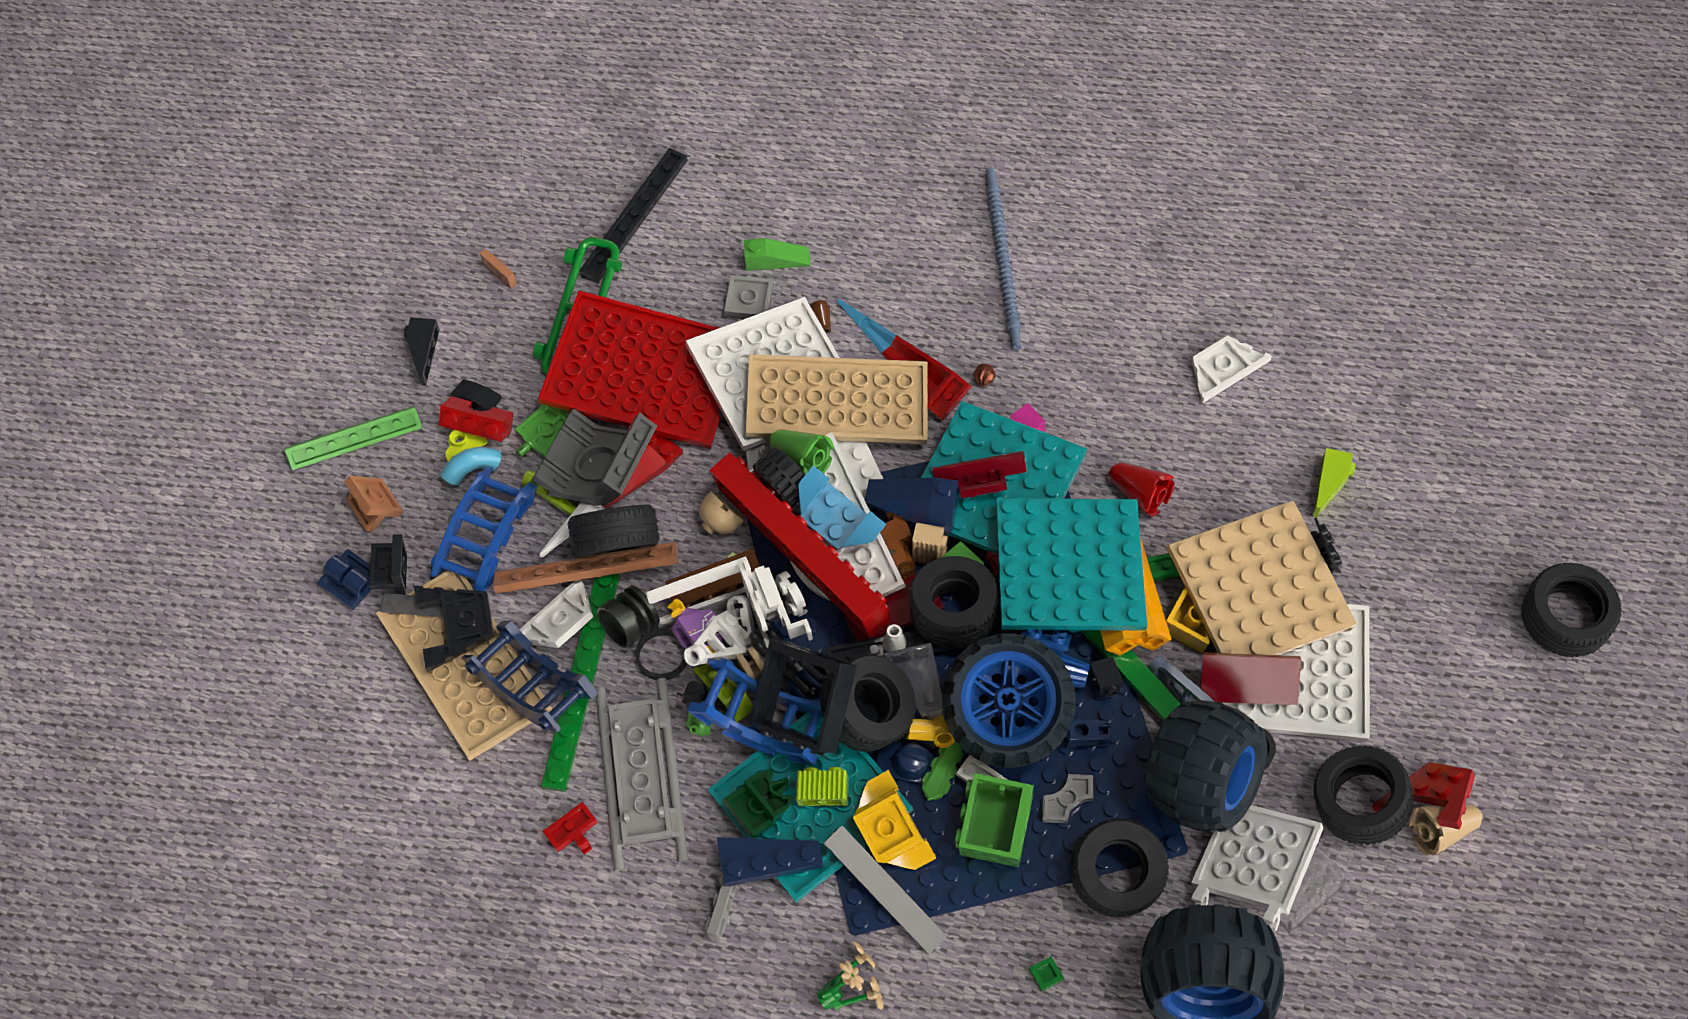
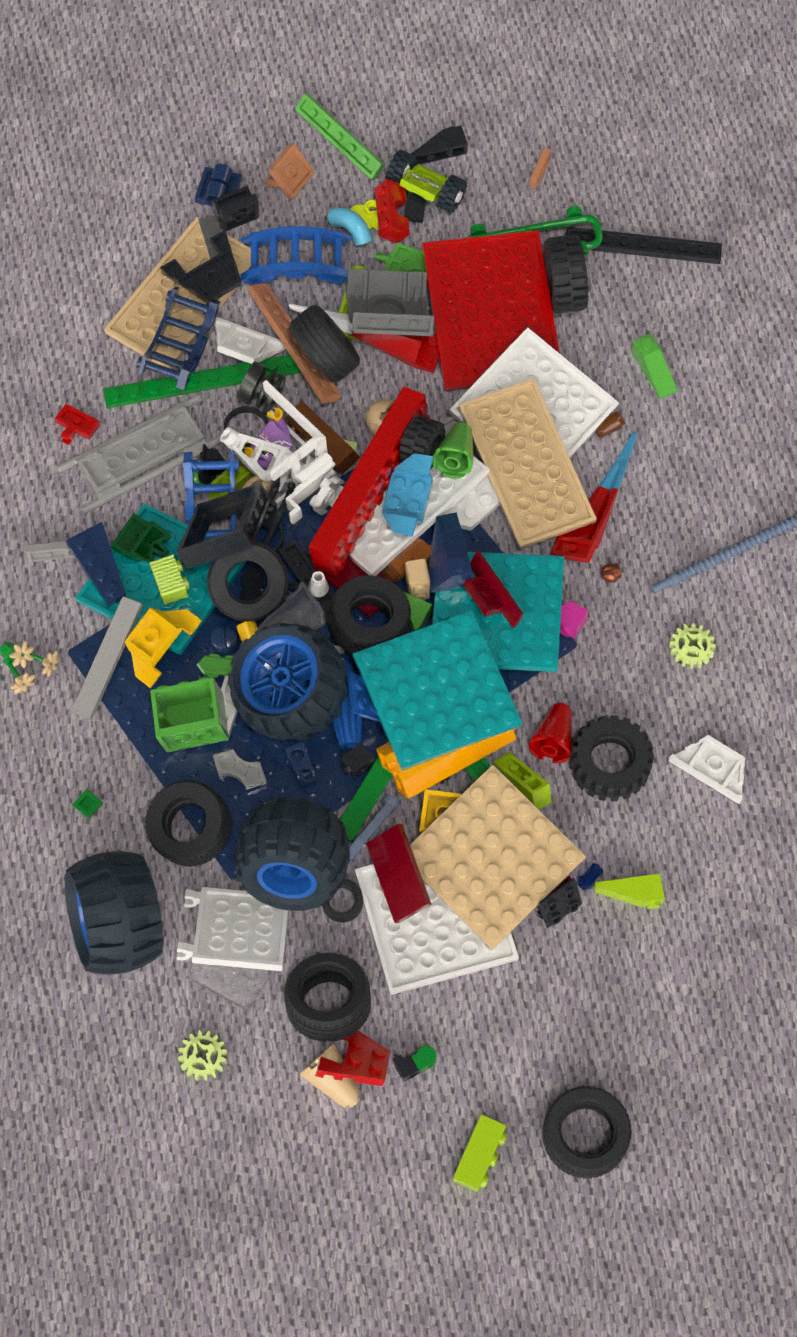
camera: 65 degrees right, 5 degrees up
light grey plate [724,275,774,318] -> none
none -> yellowish green gear [178,1031,228,1081]
none -> plate [385,149,467,213]
none -> leg [393,1046,437,1082]
none -> lime brick [453,1114,508,1192]
none -> lime slope [493,752,552,810]
none -> black tyre [544,234,589,314]
none -> black tyre [570,715,654,802]
none -> clear blue pin [576,863,604,891]
none -> yellowish green gear [669,623,716,669]

